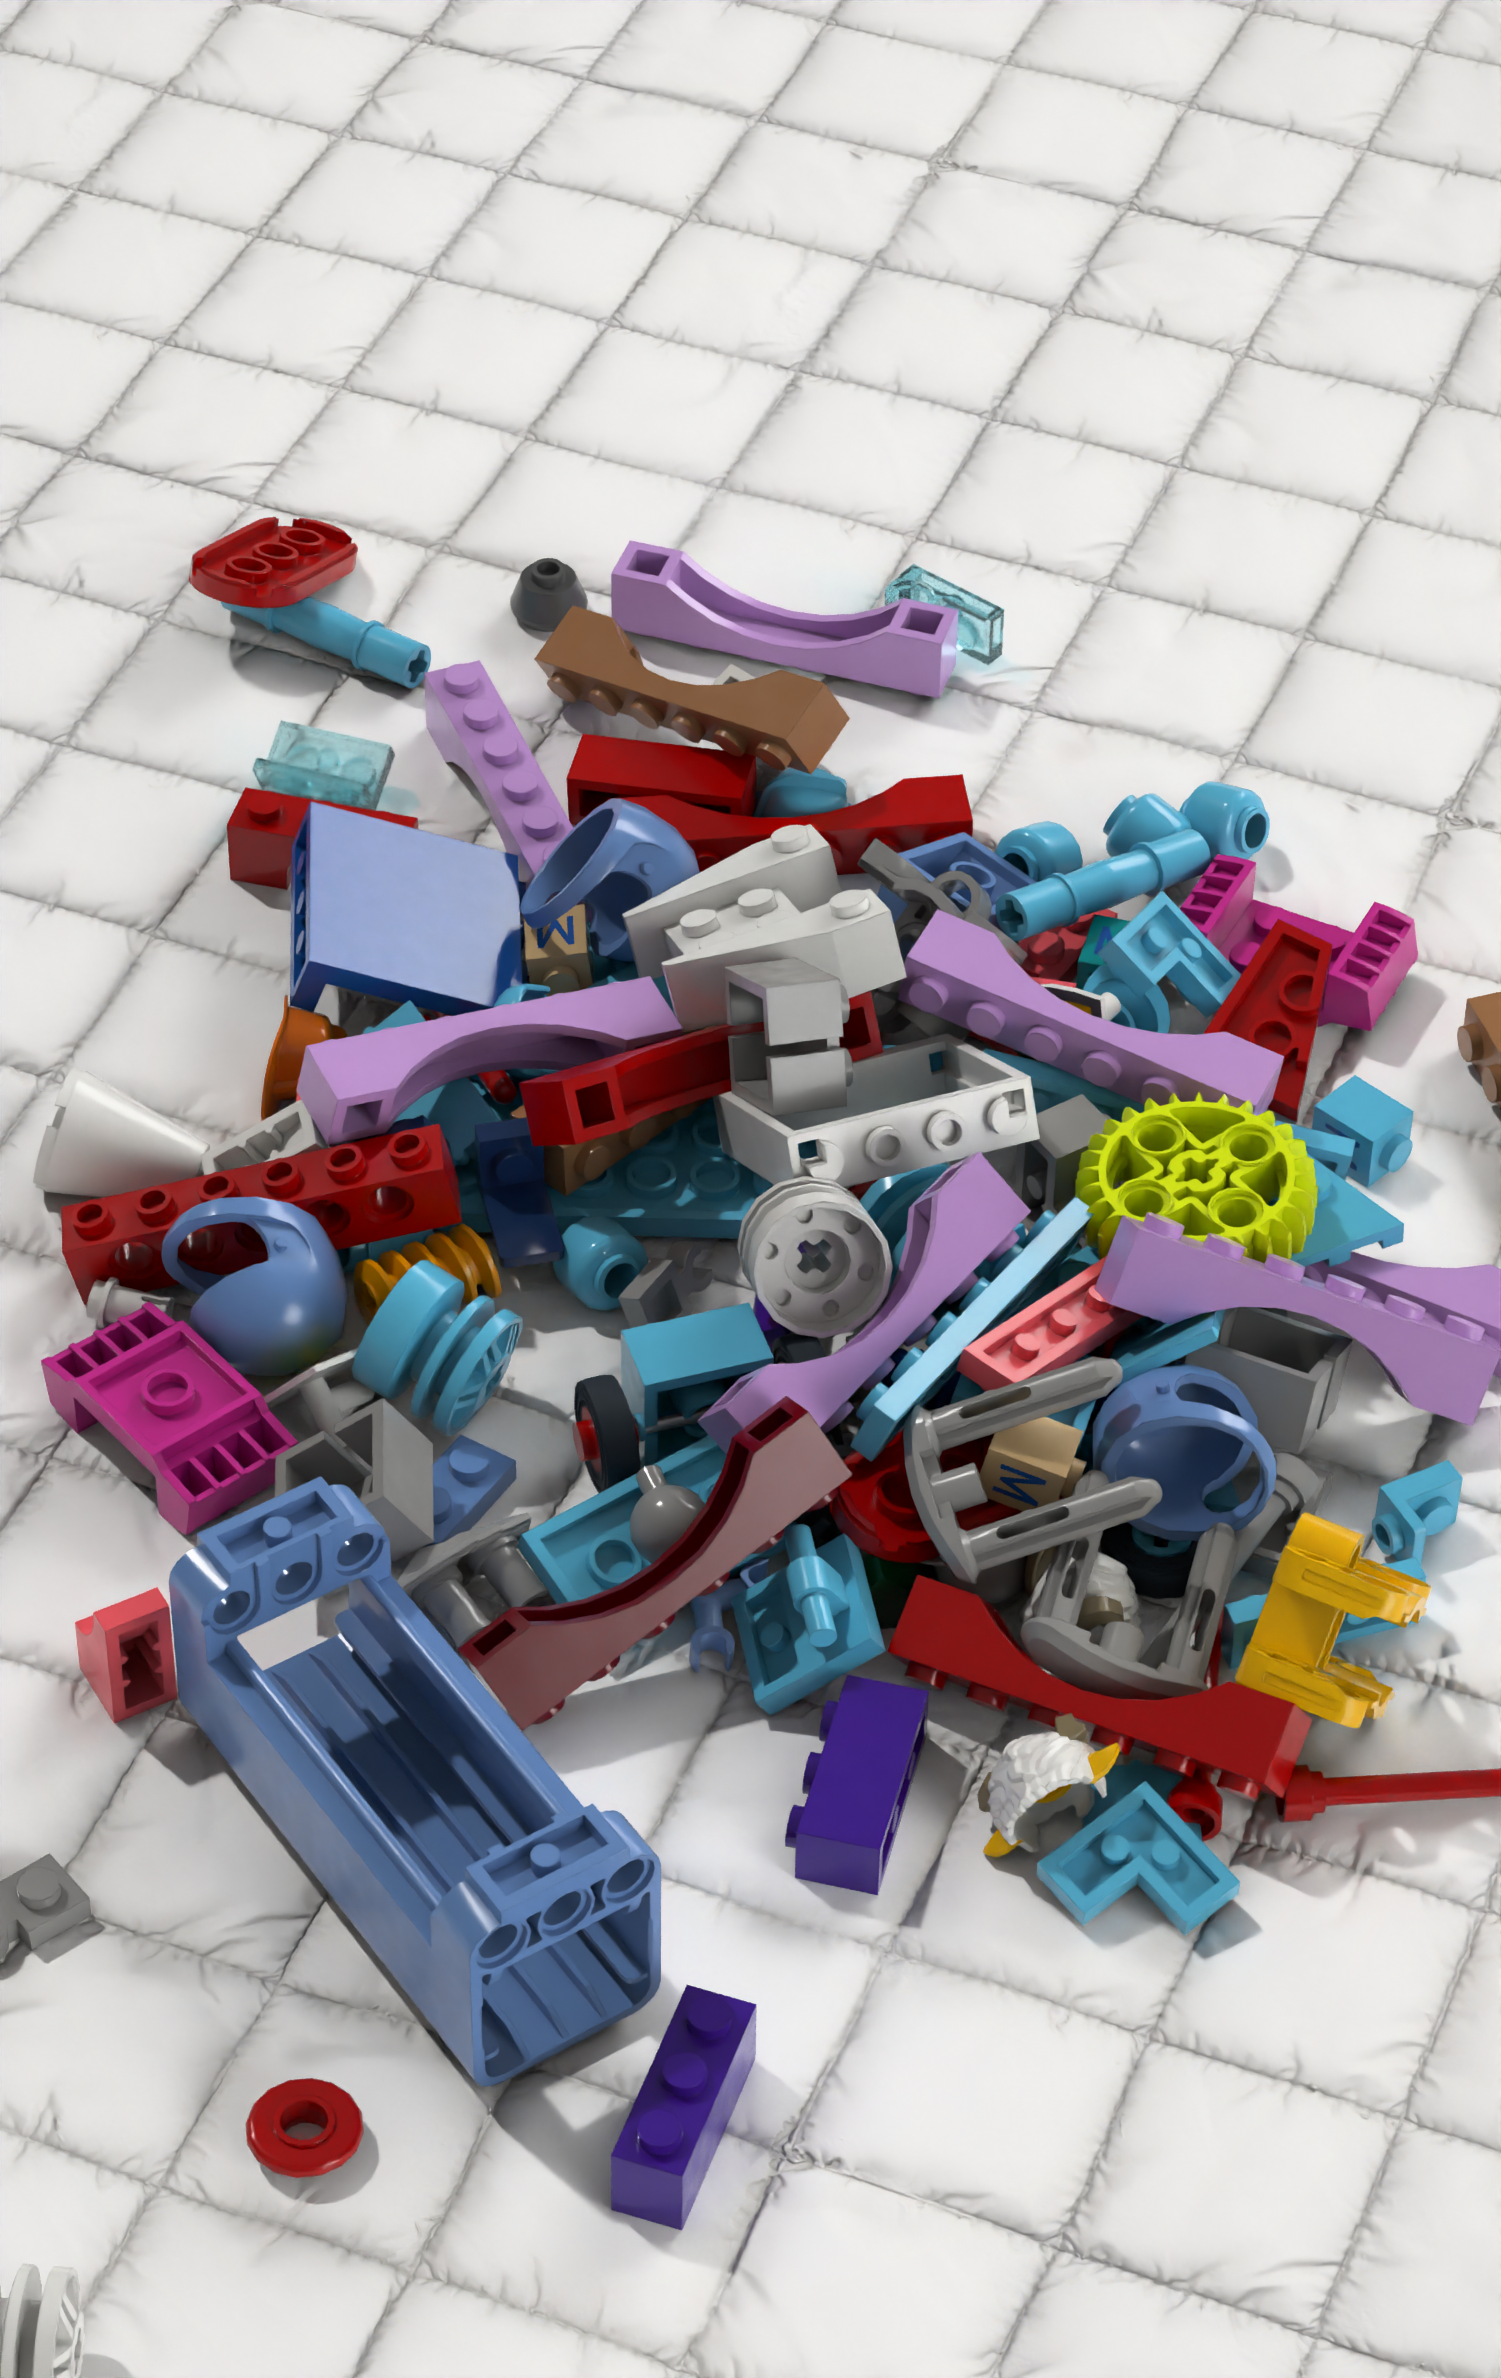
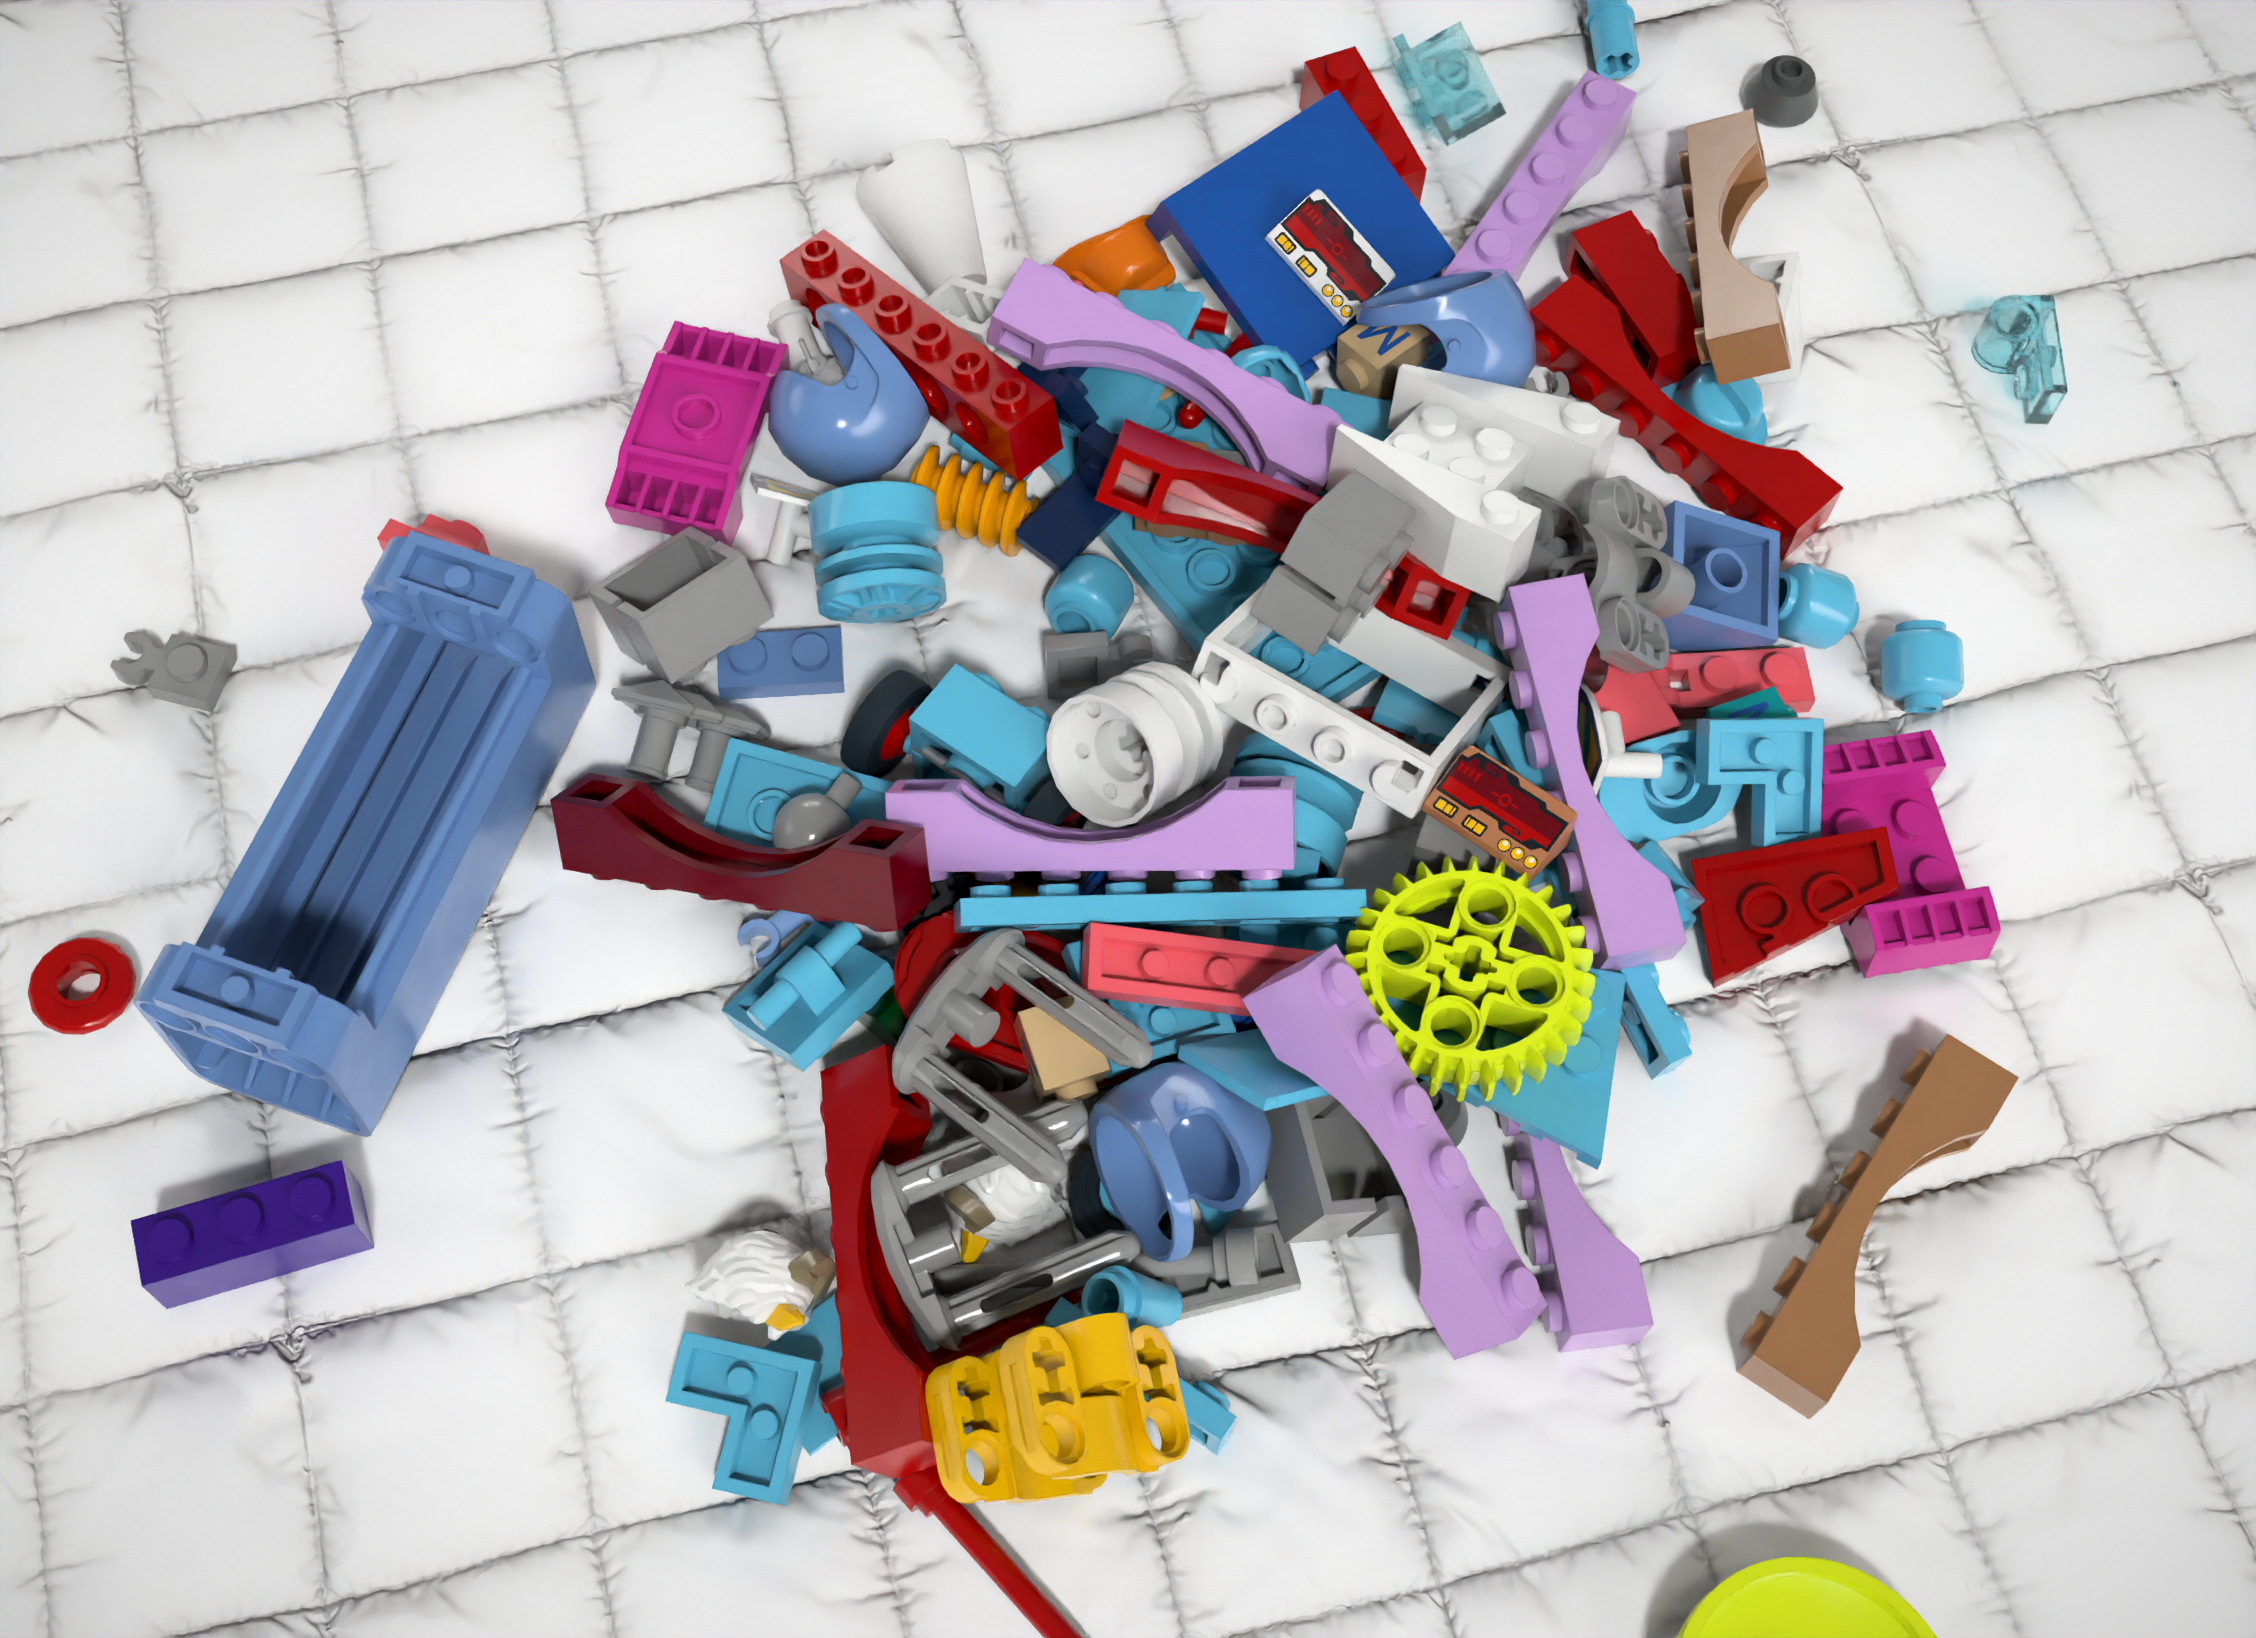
camera: 50 degrees right, 20 degrees up
lavender arch [611,540,958,698] -> none
dark purple brick [785,1675,929,1895] -> none
medium azure piece [995,829,1211,941] -> none
medium azure head [1179,781,1270,860] -> none
medium azure brick [1312,1075,1414,1188] -> none
medium azure bracket [1372,1460,1463,1566] -> none
none -> medium azure cone [1081,1265,1183,1330]
none -> slope [1264,189,1396,326]
none -> slope [1422,745,1577,881]

